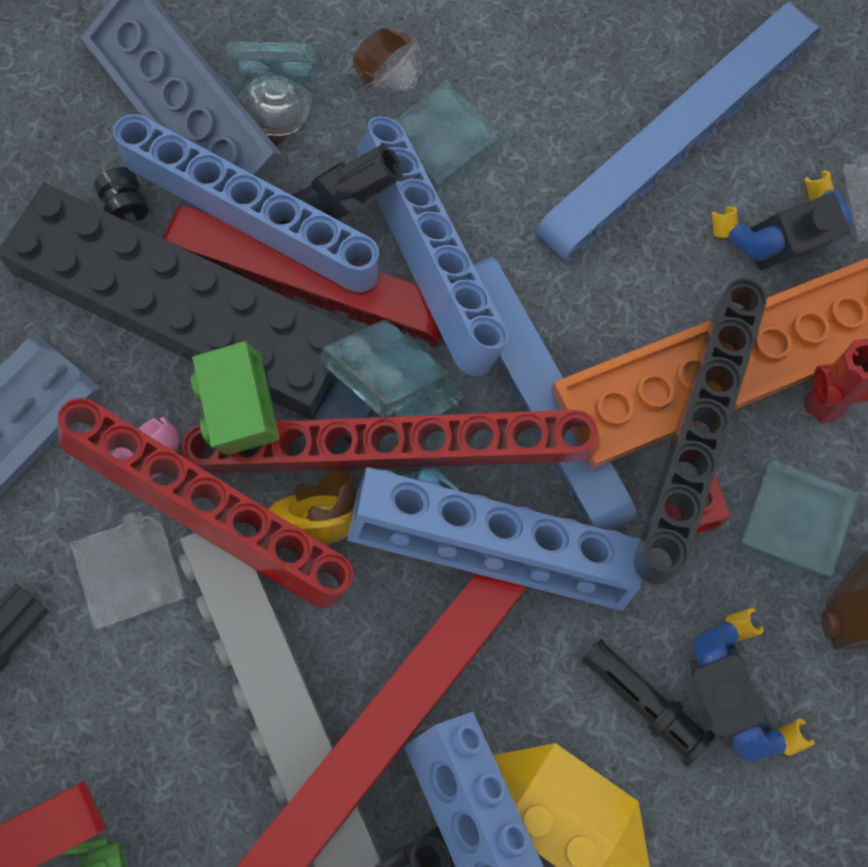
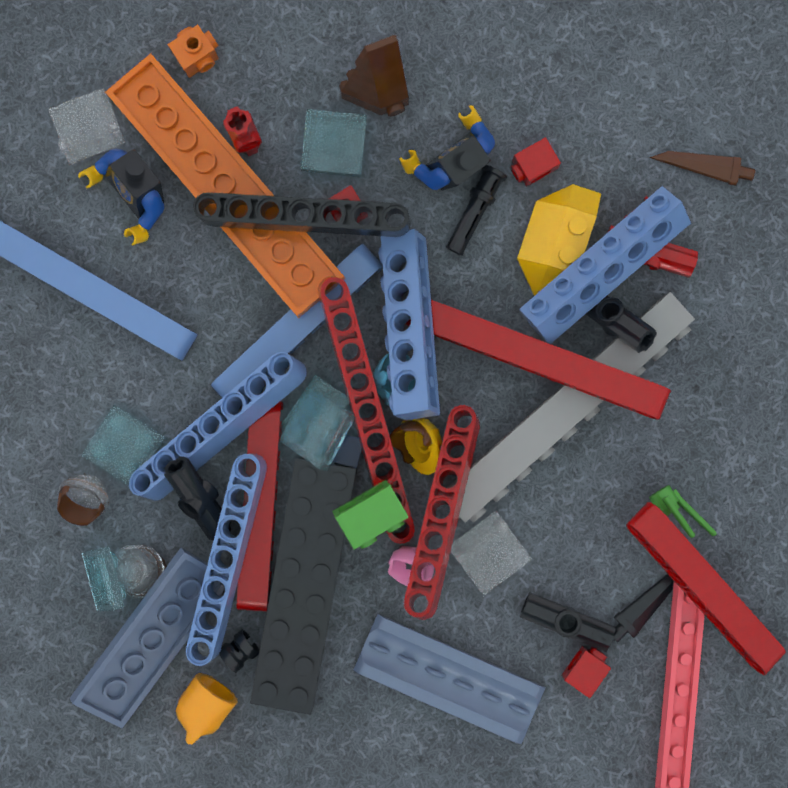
camera: 100 degrees left, 15 degrees up
none -> light orange piece [176,673,238,745]
none -> red brick [510,137,561,187]

